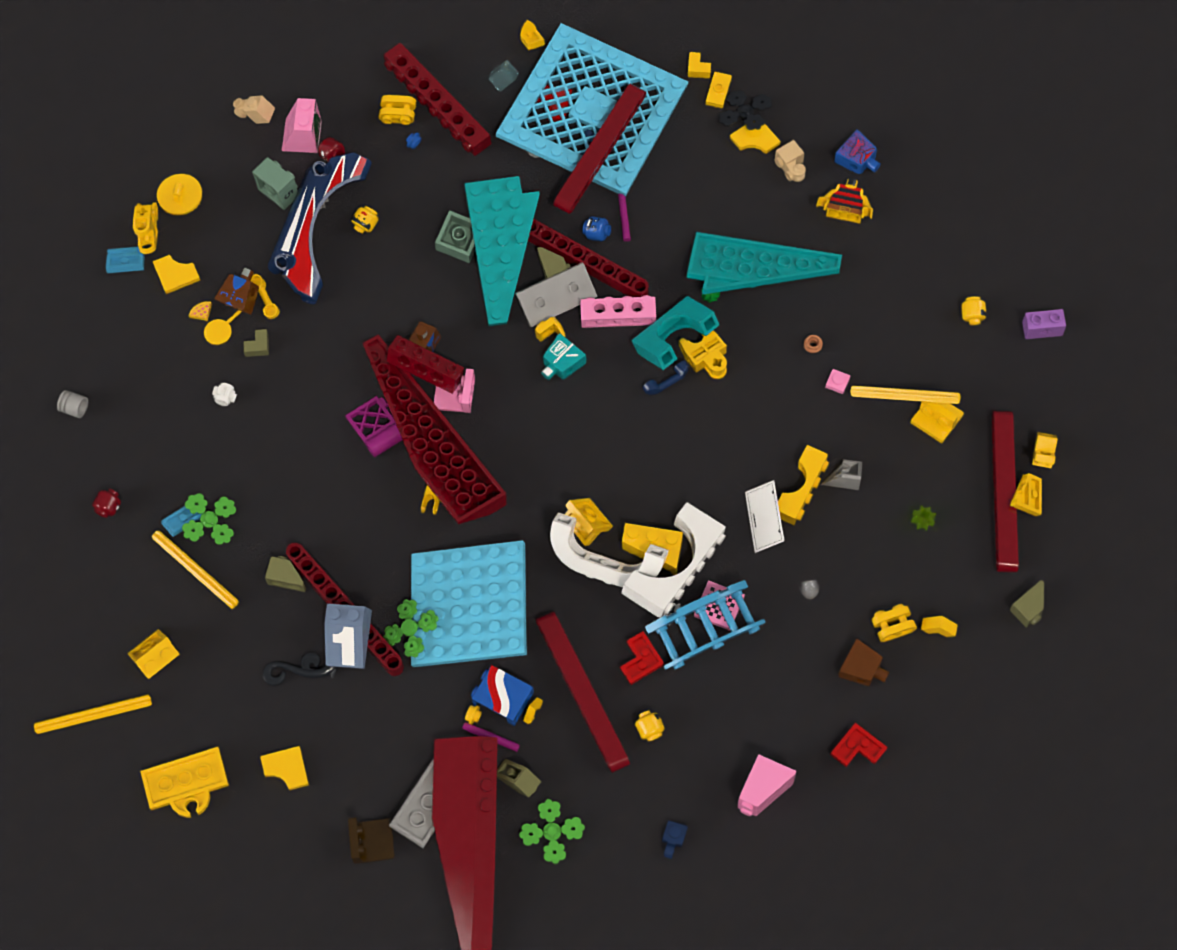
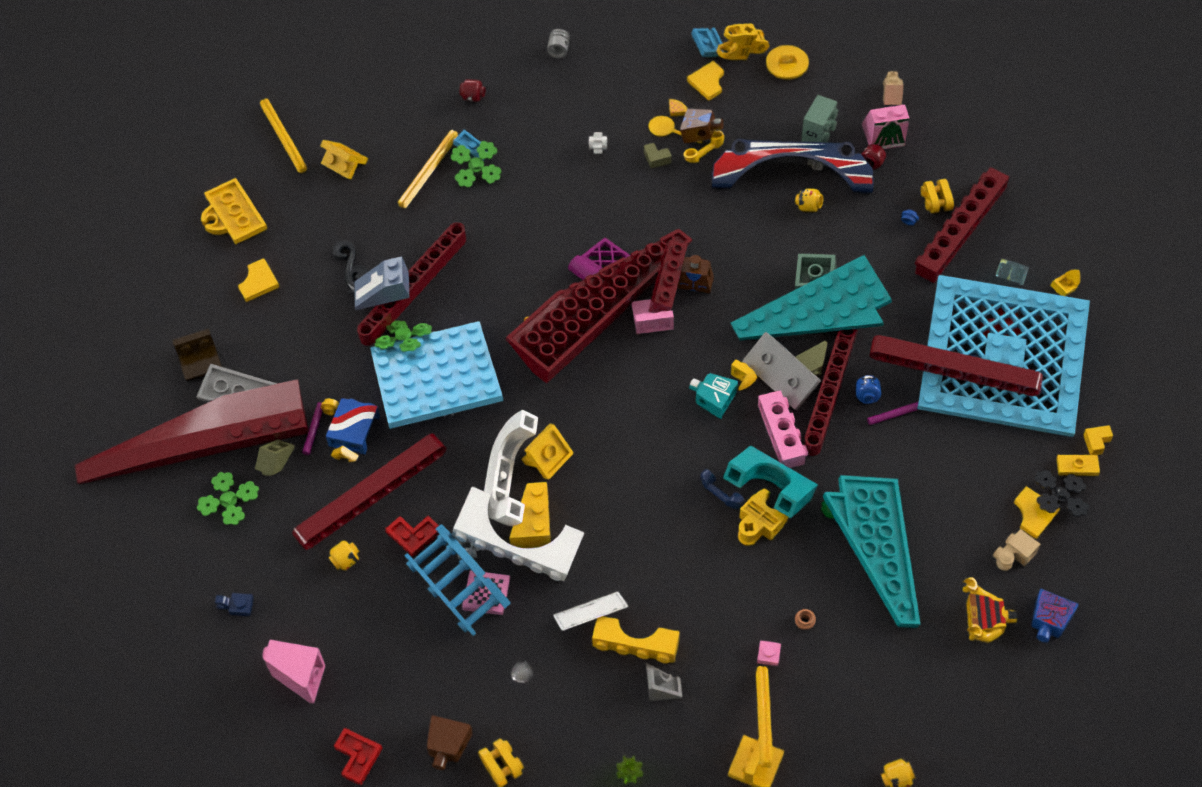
camera: 75 degrees right, 10 degrees down
olive slope [265,556,306,592] -> none

